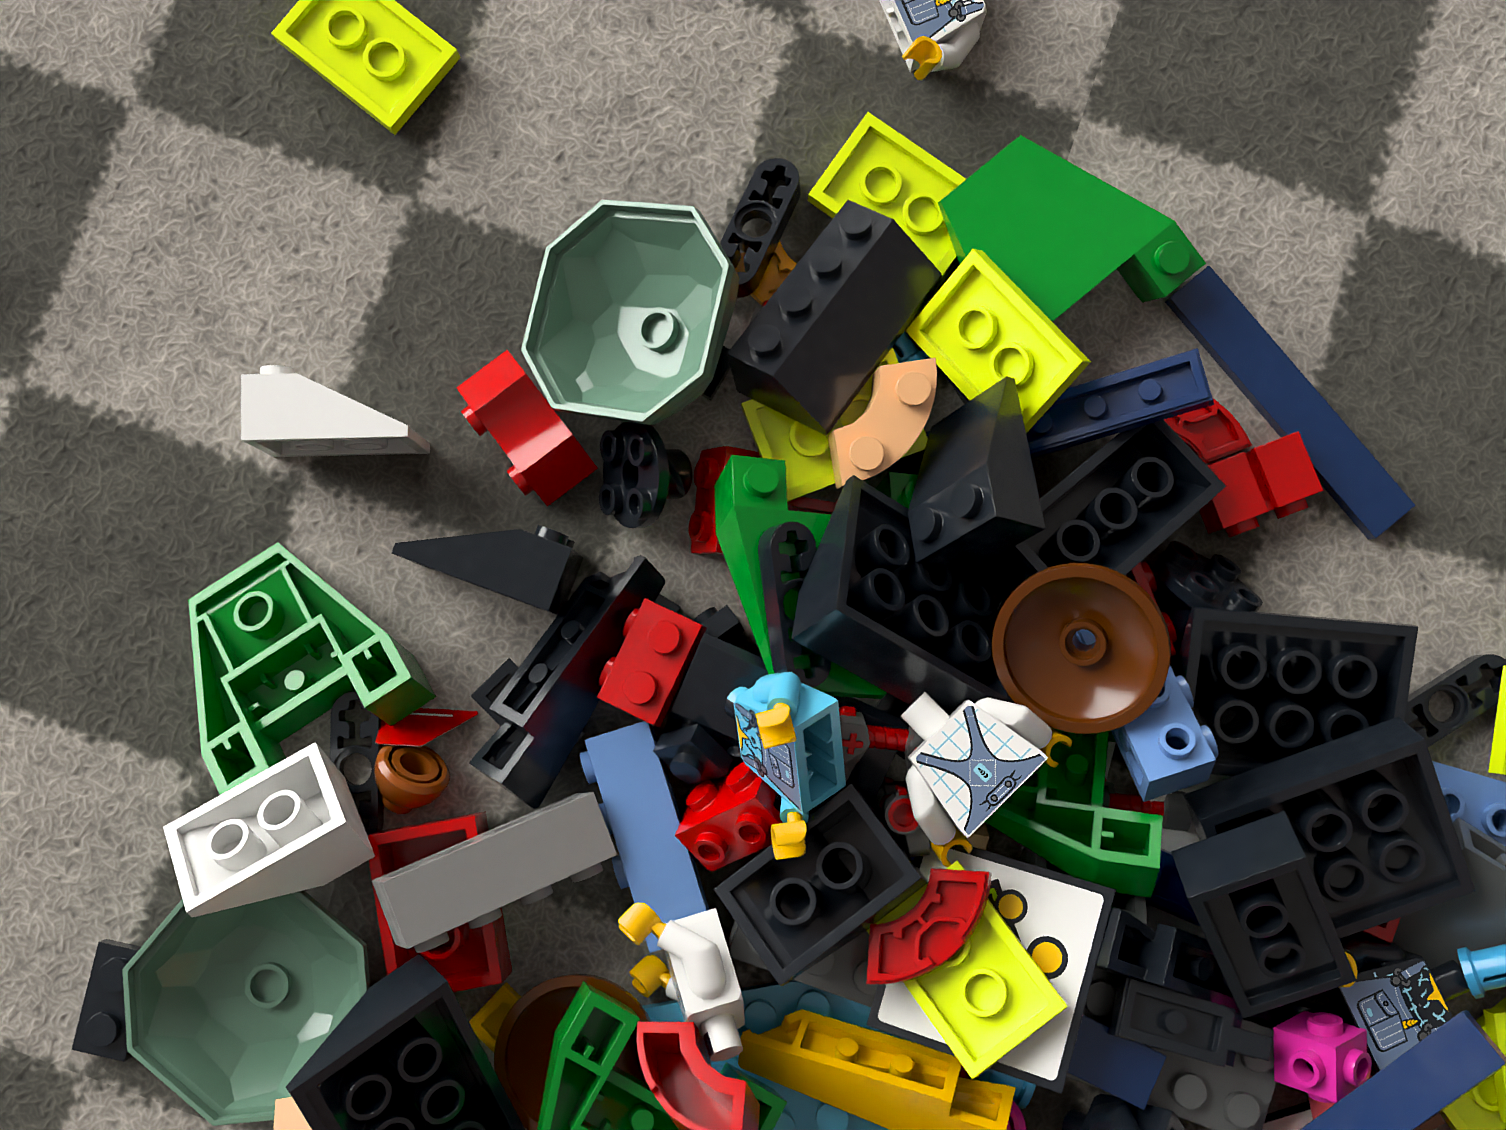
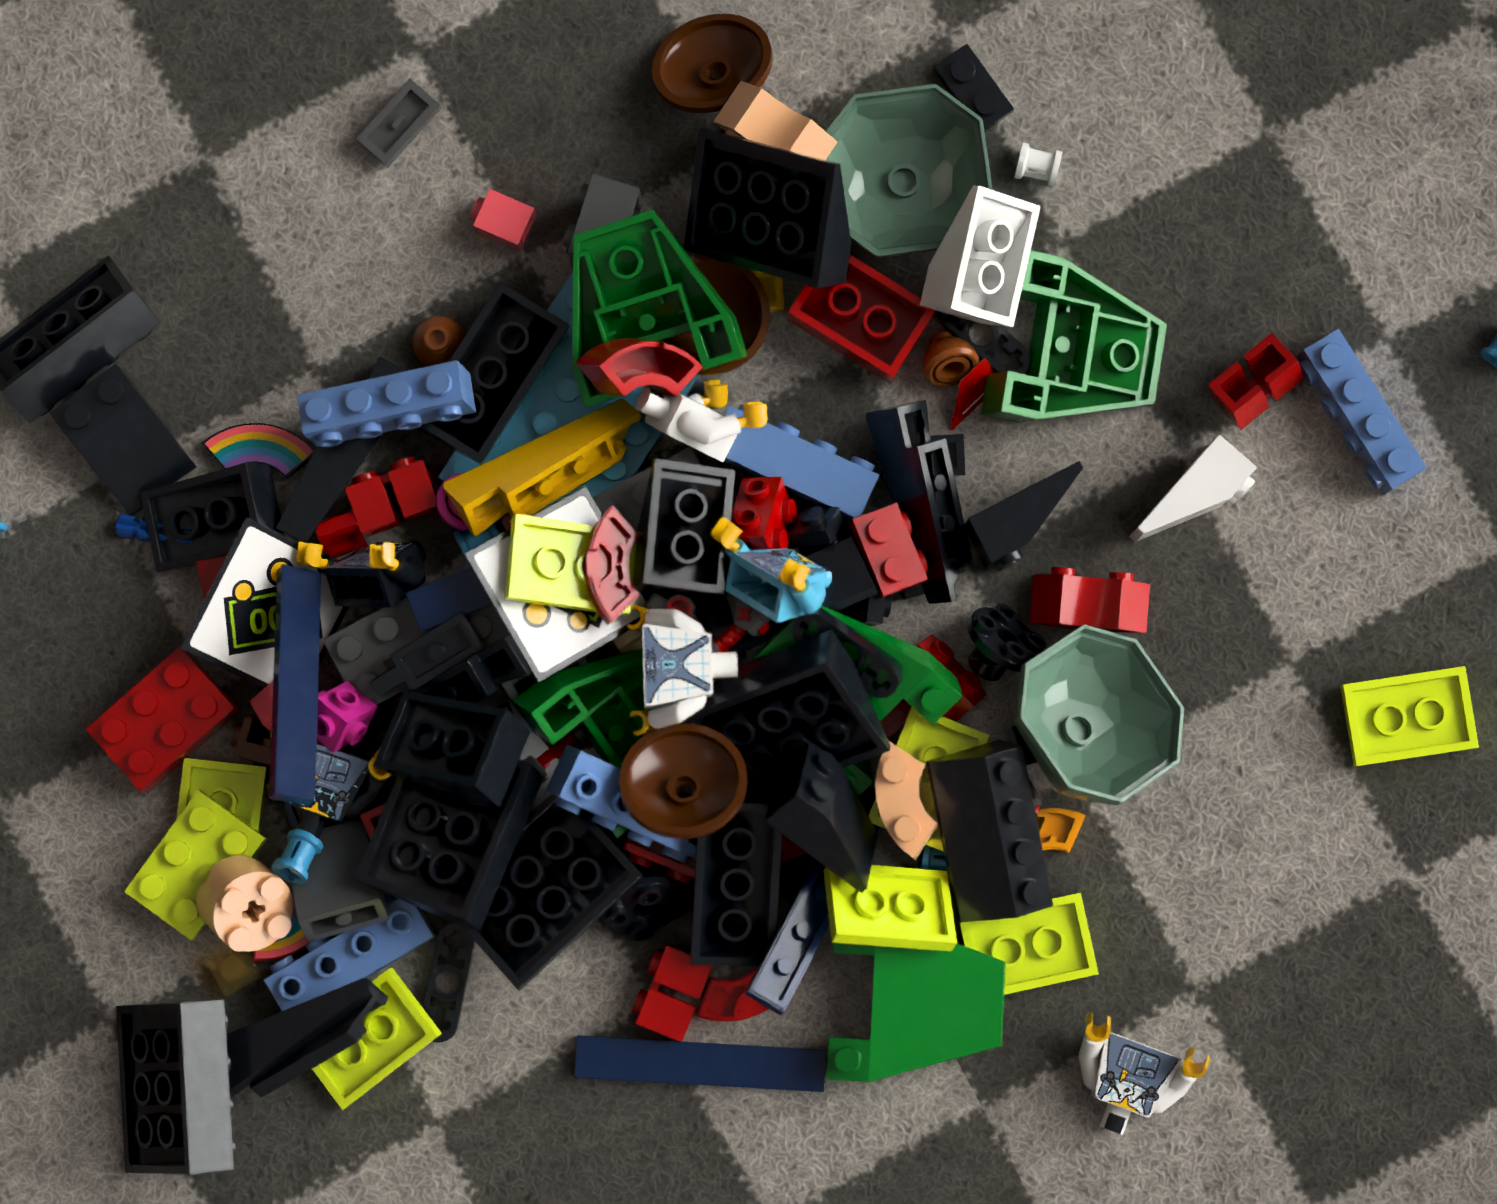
camera: 135 degrees right, 0 degrees up
light grey brick [372,792,617,953] -> none
black beam [720,158,801,298] -> none
none -> white bush [1014,142,1063,187]
none -> red piece [1208,333,1305,430]
none -> medium blue brick [1296,328,1427,495]

